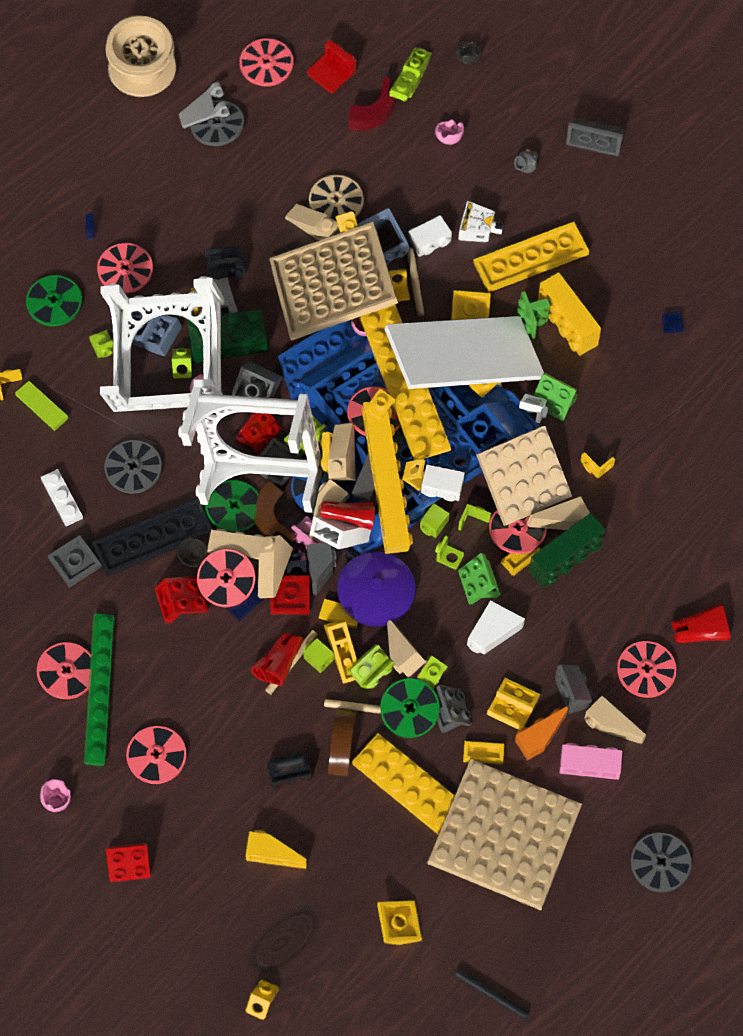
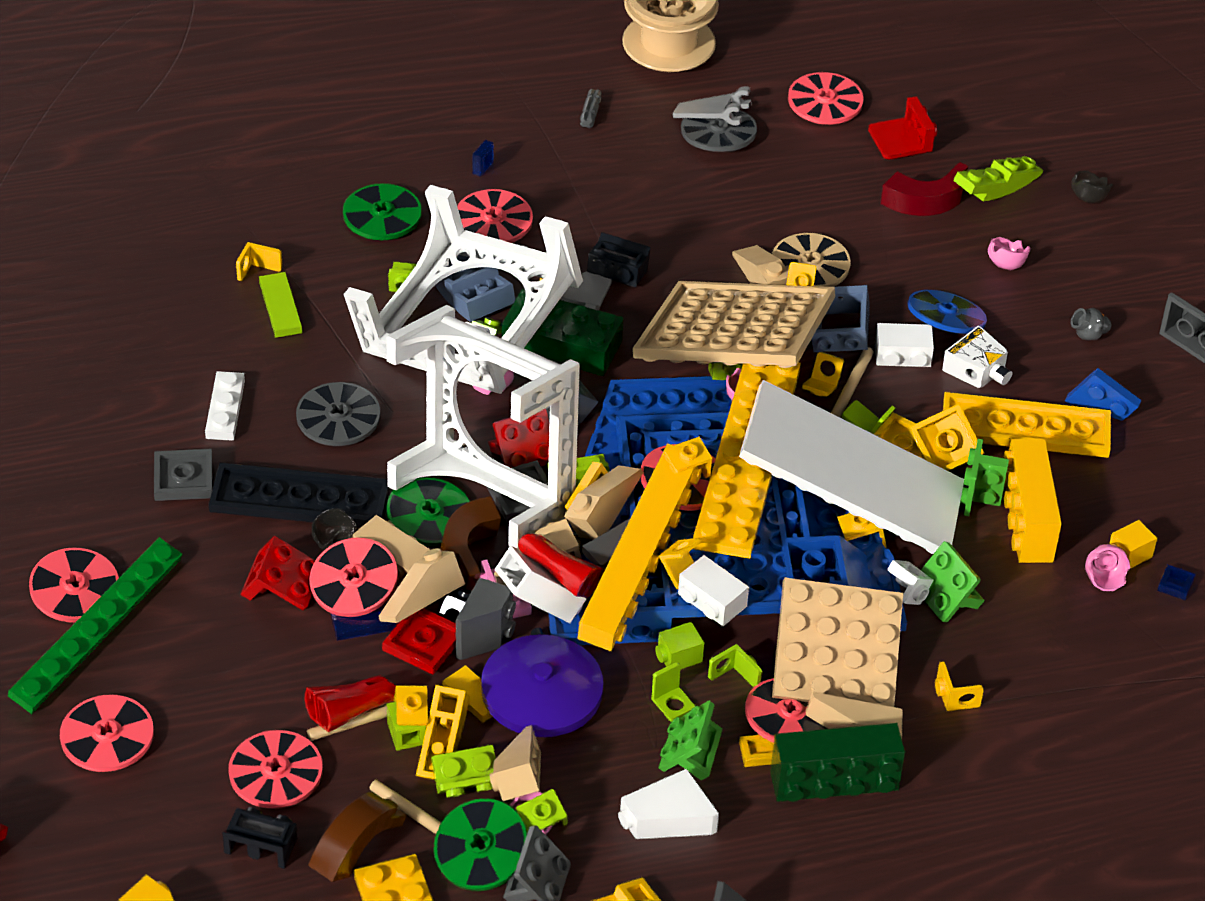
camera: 30 degrees right, 20 degrees down
none -> coral piece [229,730,323,809]
none -> yellow bracket [394,686,428,726]
none -> dark grey axle [580,88,601,128]
none -> lime bracket [841,400,895,434]
none -> blue piece [908,290,987,334]
none -> yellow slope [908,404,985,472]
none -> blue wing [1065,368,1141,421]
none -> bright pink hair [1085,544,1131,591]
none -> yellow brick [1110,520,1157,568]

